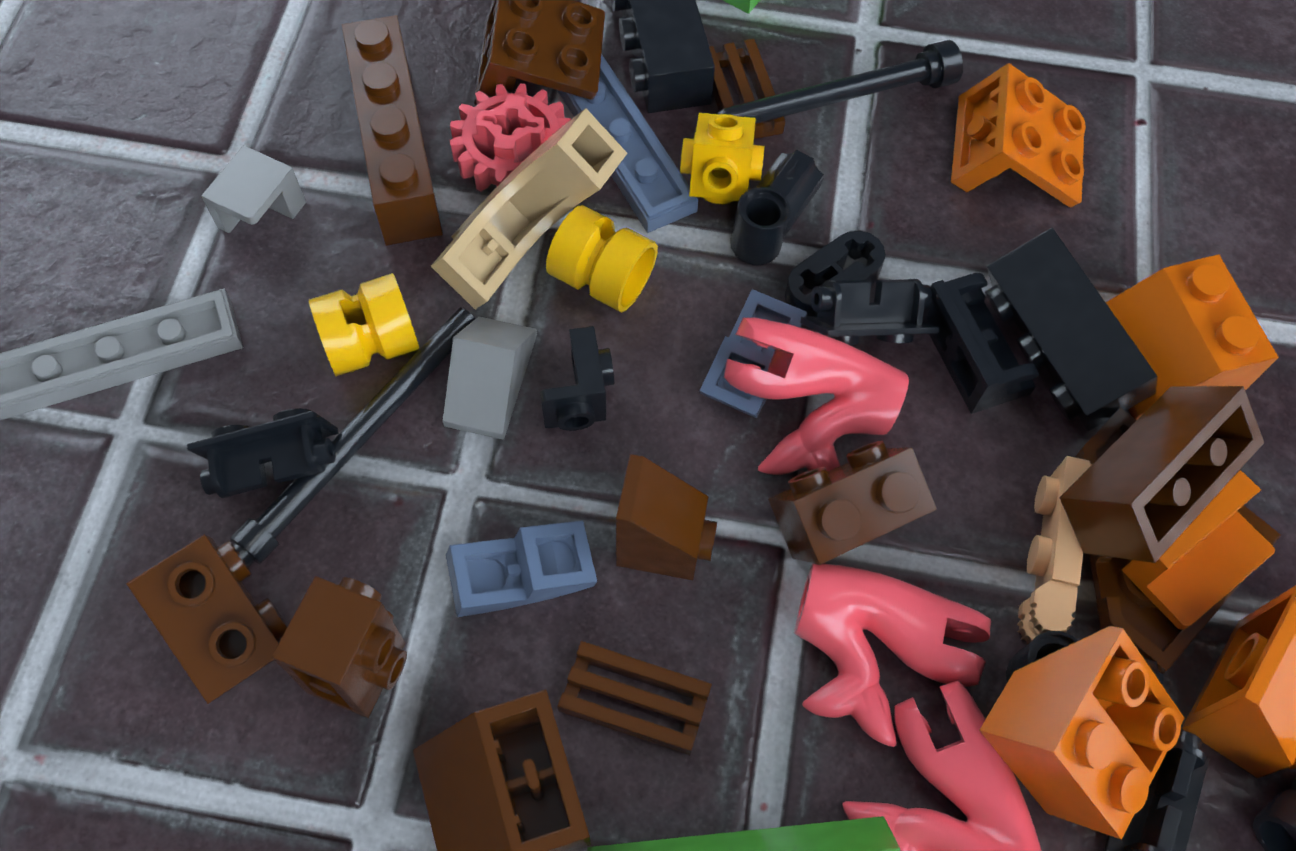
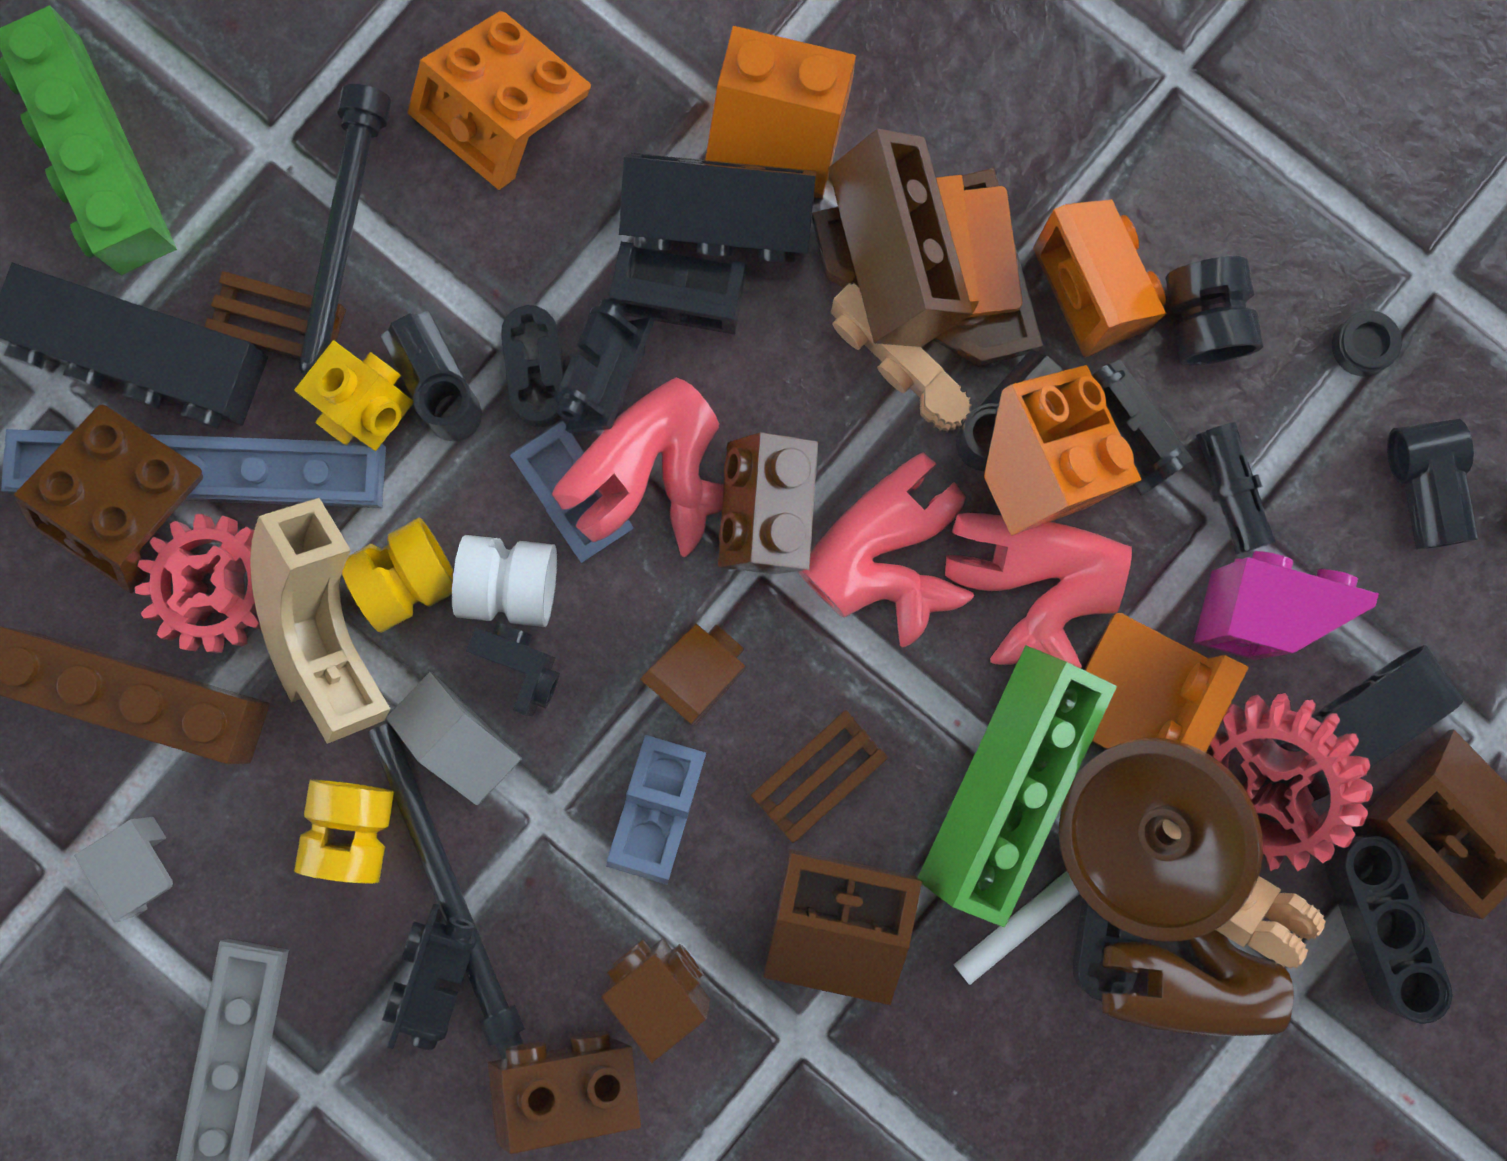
camera: 55 degrees left, 20 degrees up
none -> white wheel [452,535,557,627]

